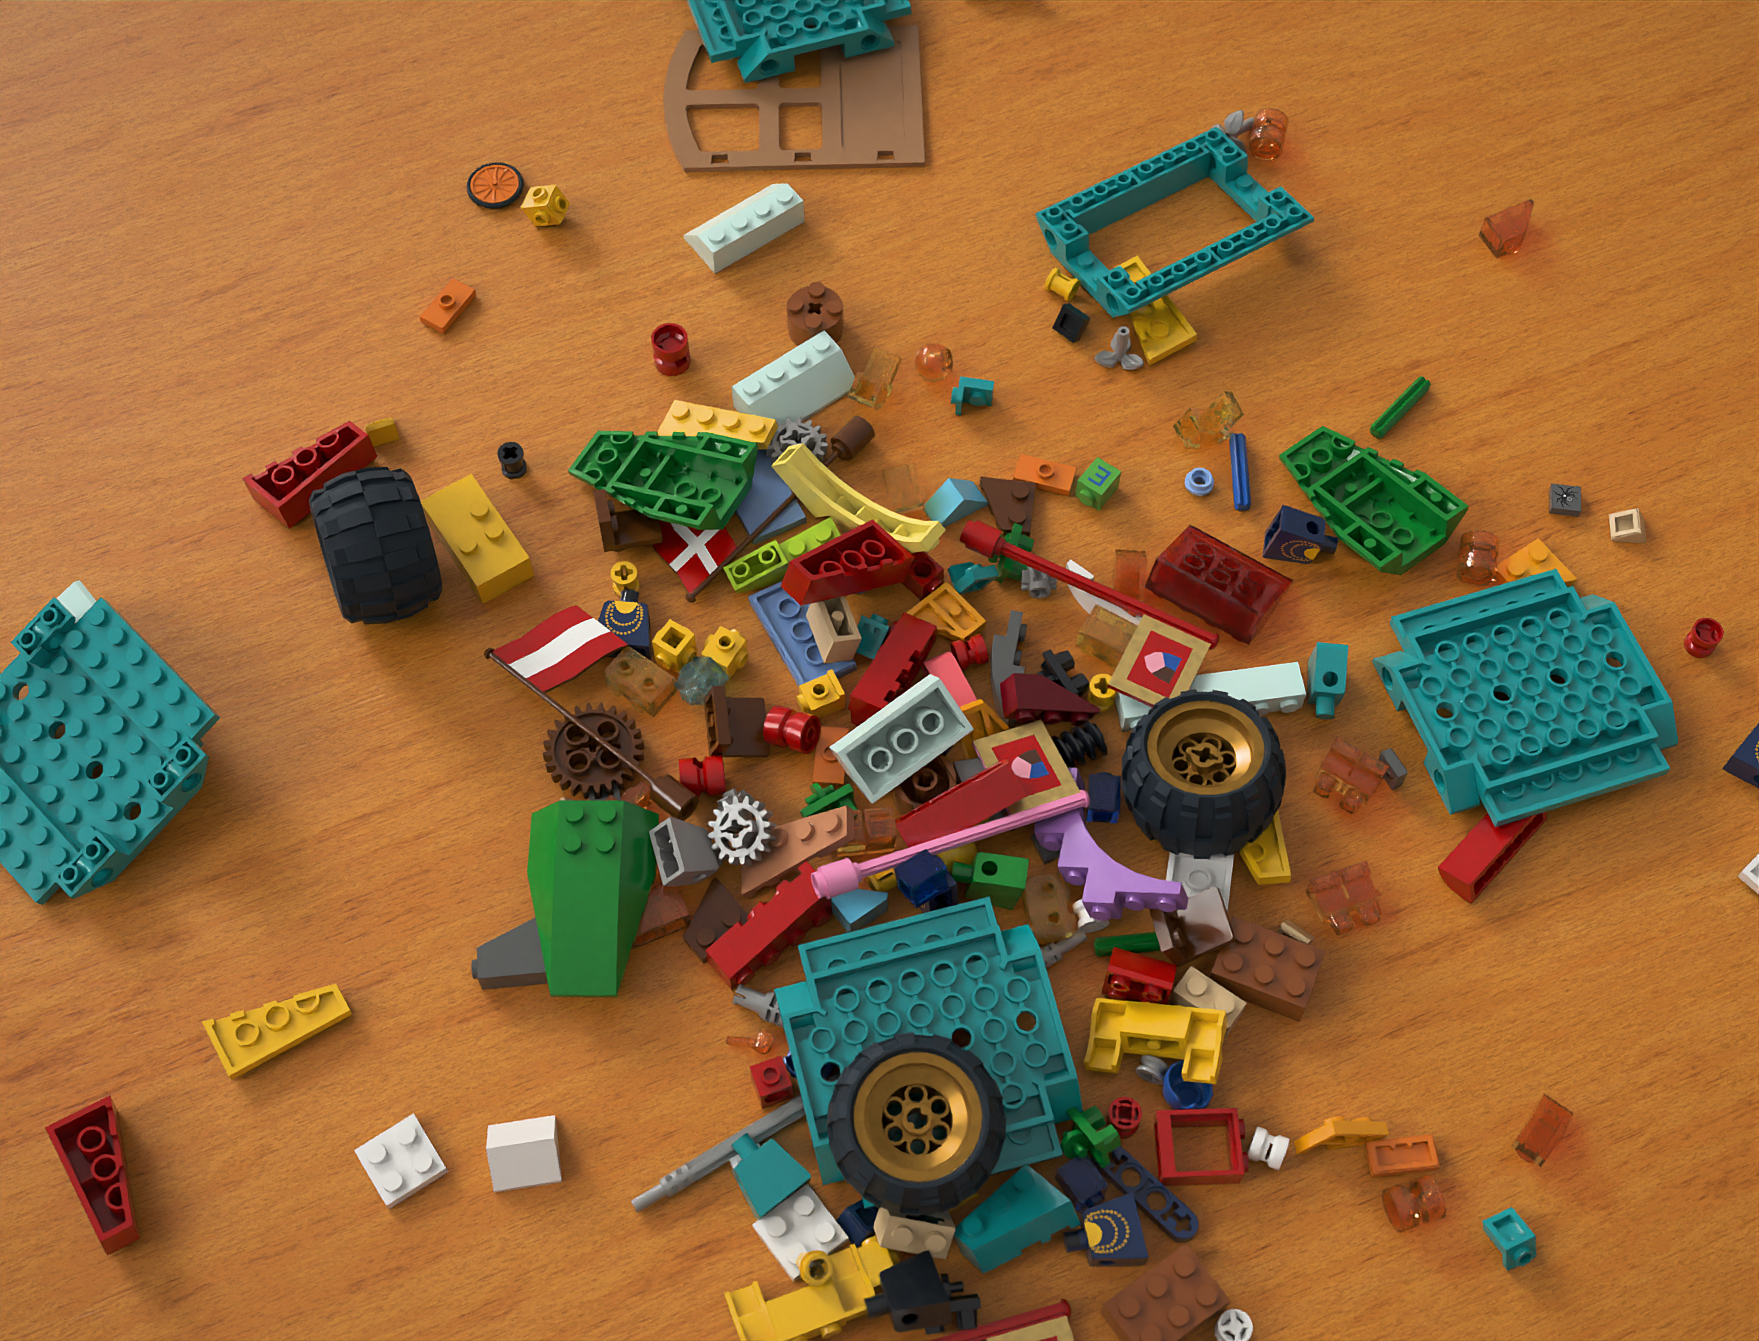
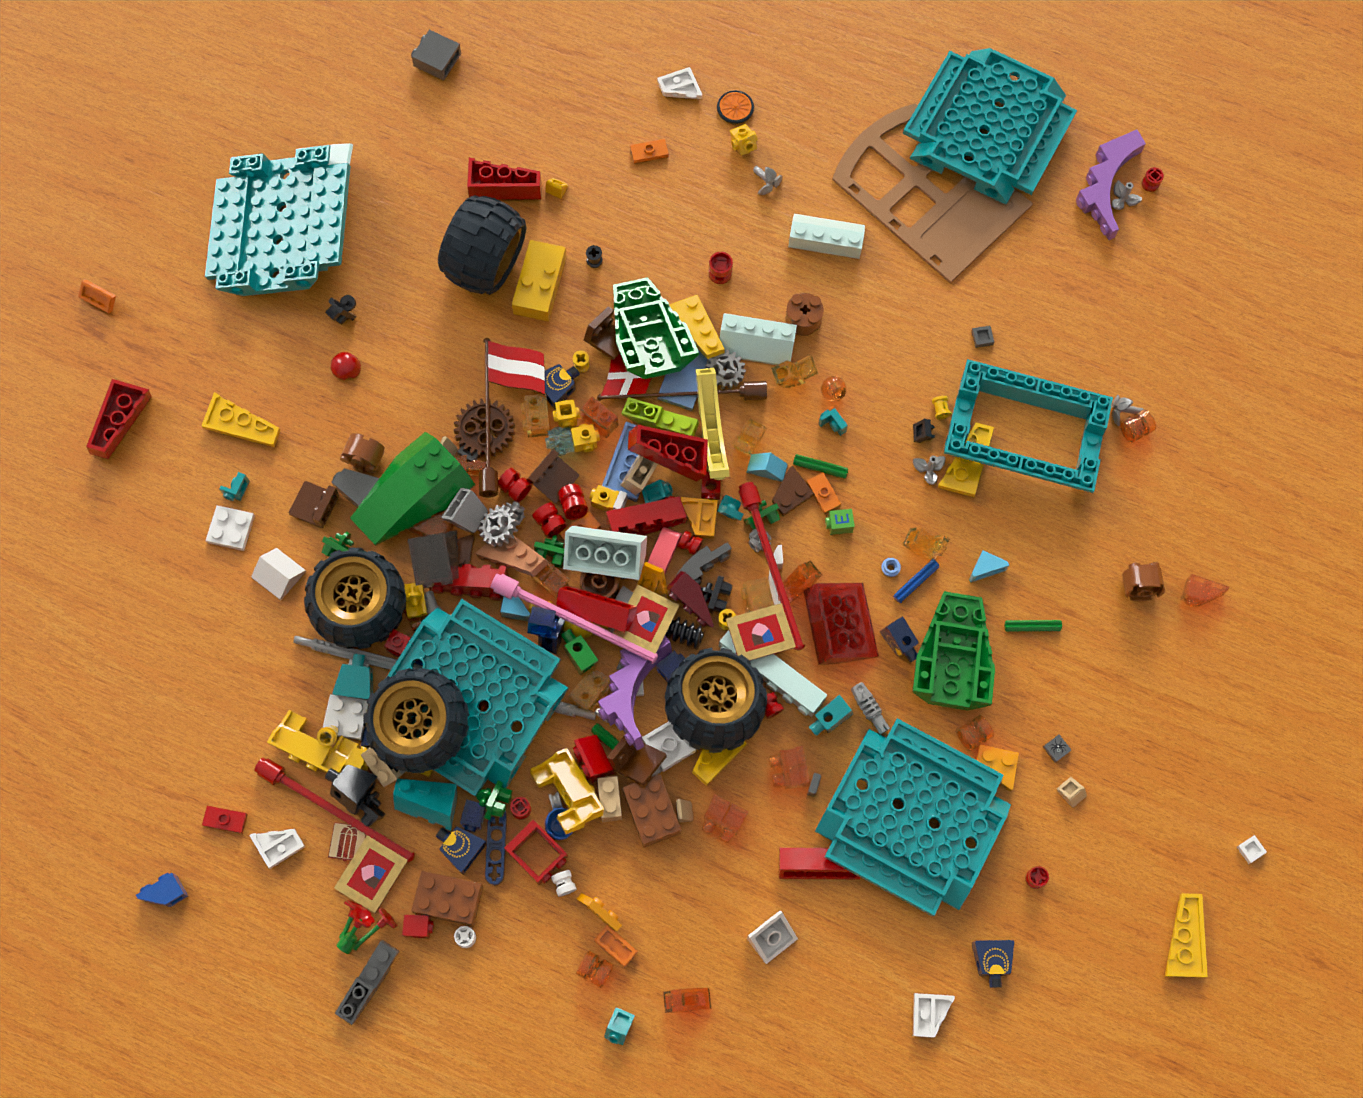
camera: 45 degrees right, 10 degrees up
none -> teal bracket [219,472,250,501]
none -> reddish brown bracket [289,481,340,528]
none -> wheel [304,548,406,649]
none -> green hips [321,532,354,557]
none -> black hips [325,295,356,325]
none -> red hair [330,352,361,380]
none -> dark orange brick [340,433,385,473]
none -> yellow hips [404,580,428,619]
none -> clear smoke slope [408,530,459,588]
none -> dark grey brick [411,29,462,81]
none -> red wheel [532,502,567,538]
none -> clear orange hips [580,397,619,439]
none -> white tile [613,491,628,510]
none -> white wing [657,67,702,99]
none -> white slope [747,911,798,964]
none -> light grey plant [753,166,783,195]
none -> green axle [793,454,848,479]
none -> light grey hinge [851,682,890,735]
none -> medium azure slope [969,550,1009,582]
none -> dark grey tile [971,326,994,348]
none -> dark orange brick [1122,562,1165,601]

